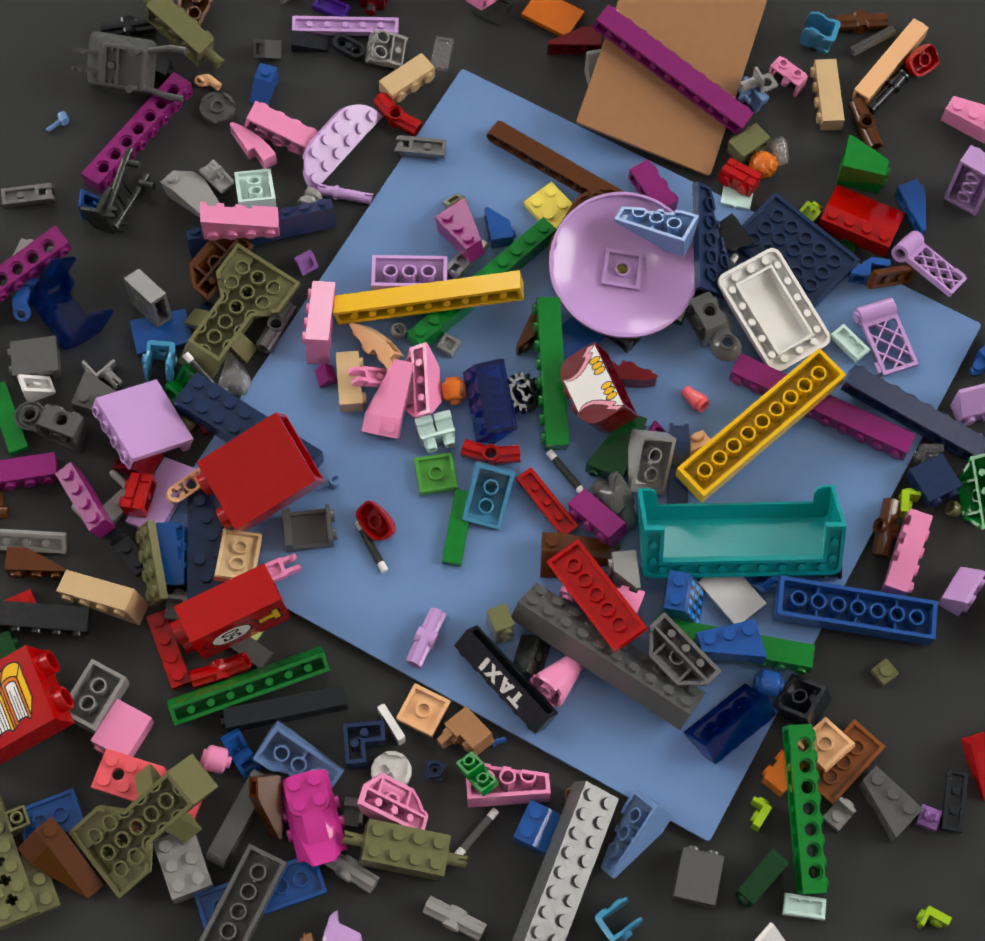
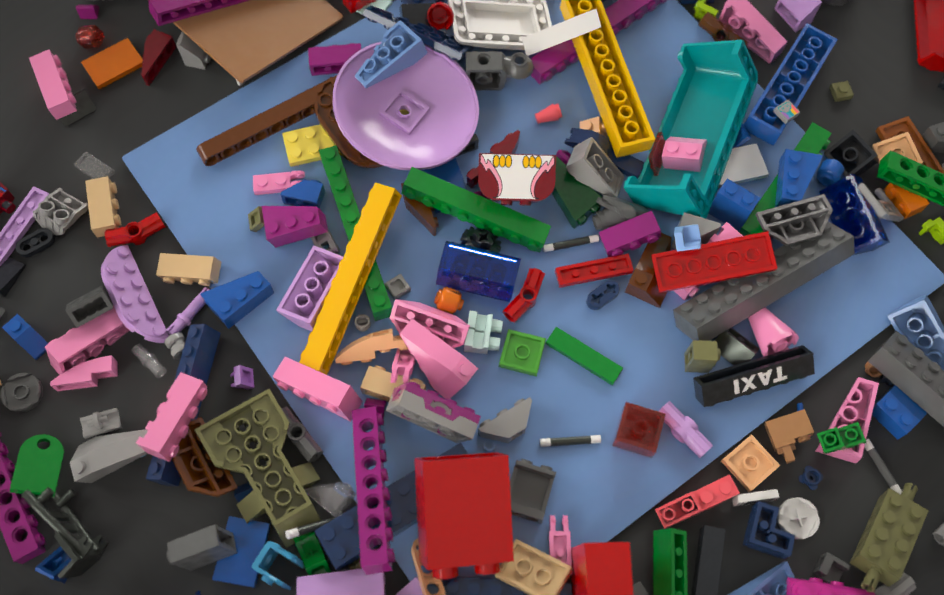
camera: 65 degrees left, 0 degrees up
light aqua slope [234,169,276,209] -> none
red piece [356,500,396,541] -> none
bright pink wedge [357,773,429,830] -> none
flat silver plate [394,135,447,159] -> none
dark azure slope [462,461,515,530] -> none
none -> green tile [10,434,64,497]
none -> dark grey brick [66,285,113,328]
none -> clear pin [132,344,167,378]
none -> tan brick [156,253,221,286]
none -> blue wedge [200,271,274,329]
none -> bright pink hinge [253,170,305,195]
none -> magenta brick [352,406,395,575]
none -> light grey piece [386,381,481,443]
none -> red hair [427,2,454,30]
none -> light grey slope [478,397,532,443]
none -> white sticker [522,9,601,56]
none -> dark blue beam [586,281,620,310]
none -> clear red brick [612,402,666,458]
none -> clear red piece [648,132,665,176]
none -> coral slope [655,474,740,529]
none -> bright pink slope [662,137,707,172]
none -> light blue panel [674,224,701,252]
none -> light grey tile [773,100,800,124]
none -> light grey plate [858,183,904,222]

